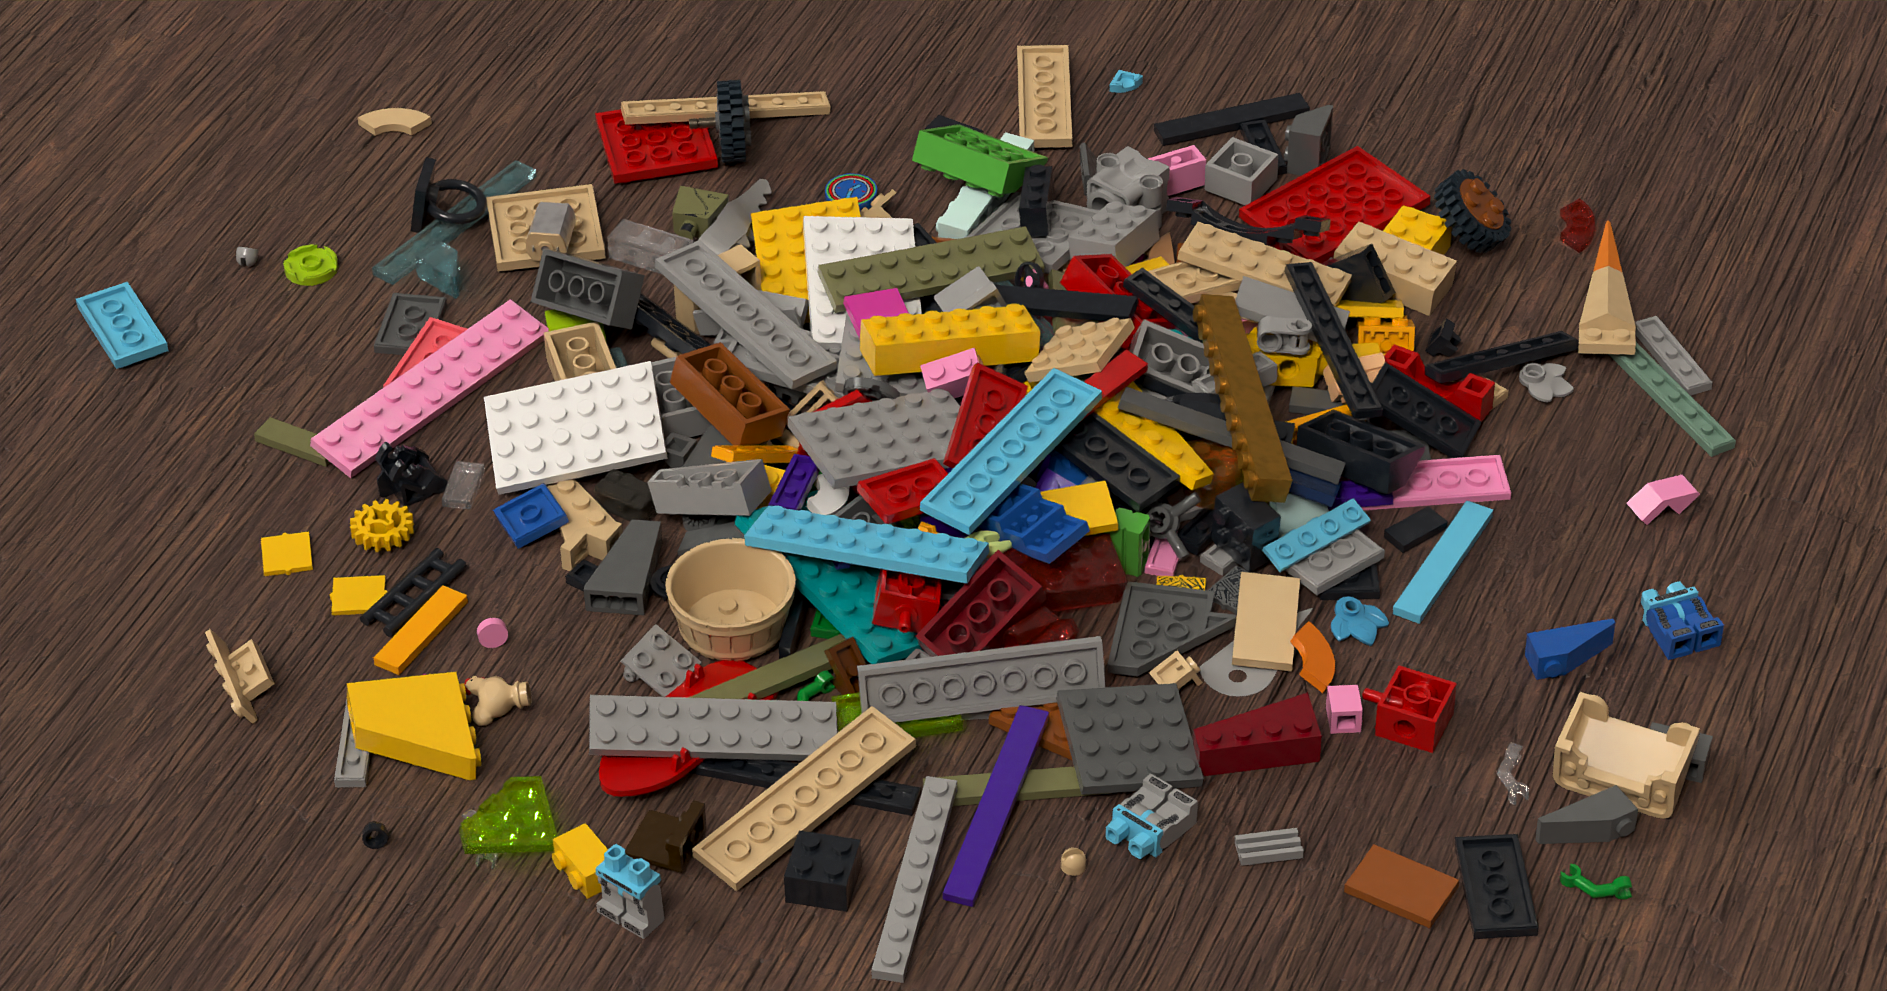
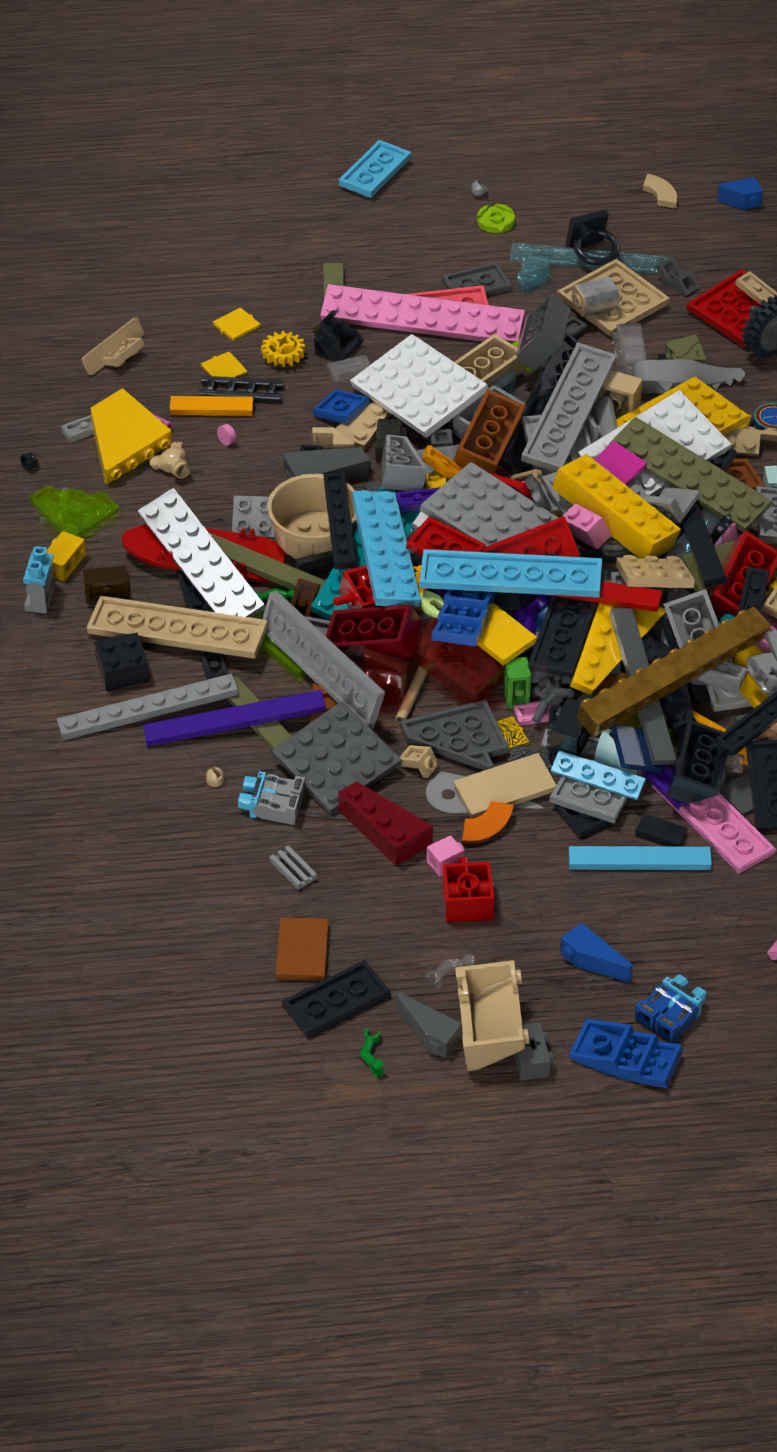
camera: 60 degrees right, 5 degrees up
dark azure plate [1331,596,1389,646] -> none
none -> black tile [323,473,356,569]
none -> blue slope [569,1019,683,1088]
none -> dark grey slope [655,256,700,297]
none -> blue slope [717,177,763,210]

